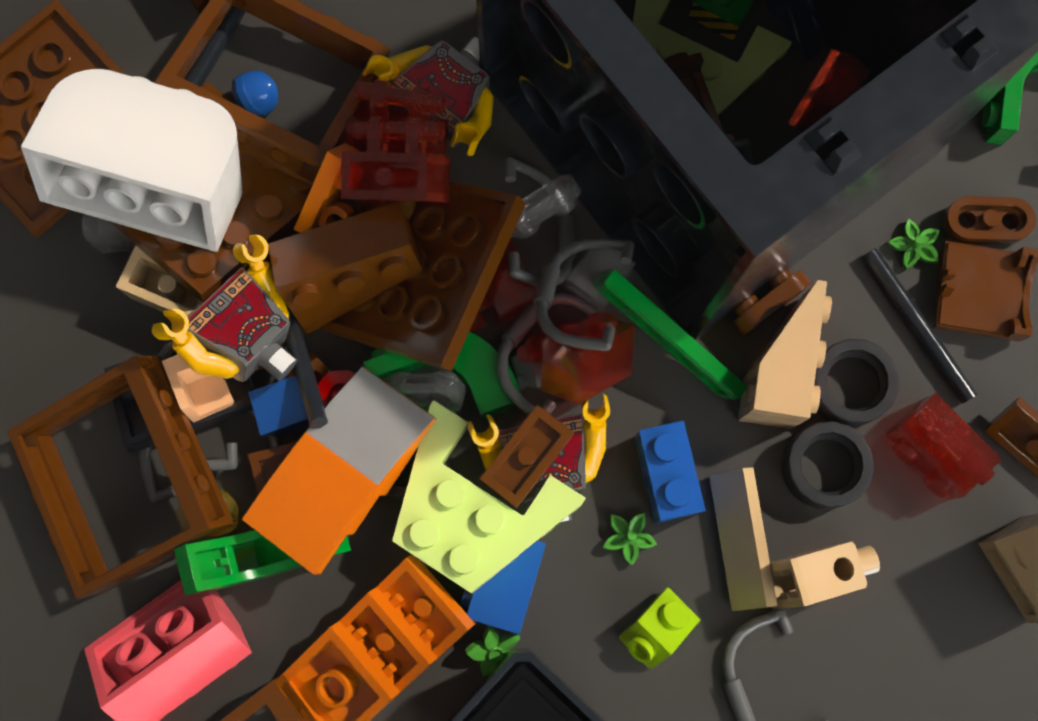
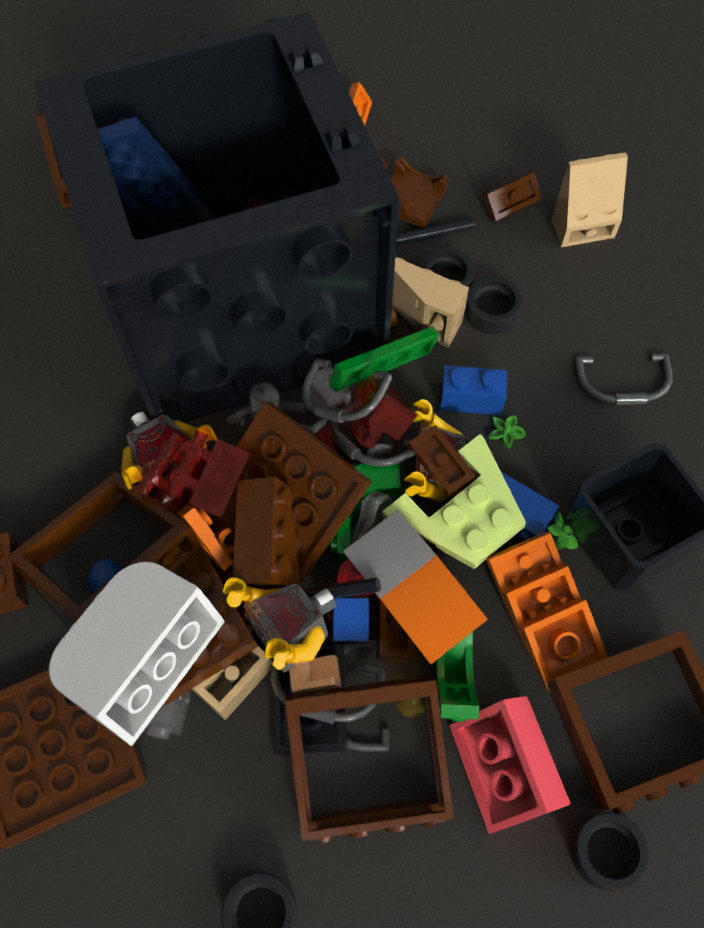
camera: 70 degrees left, 15 degrees down
lime bracket [619,587,700,669] -> none
tan tile [709,468,777,611] -> none
tan torso [770,541,880,609] -> none
clear red brick [886,393,1002,500] -> none

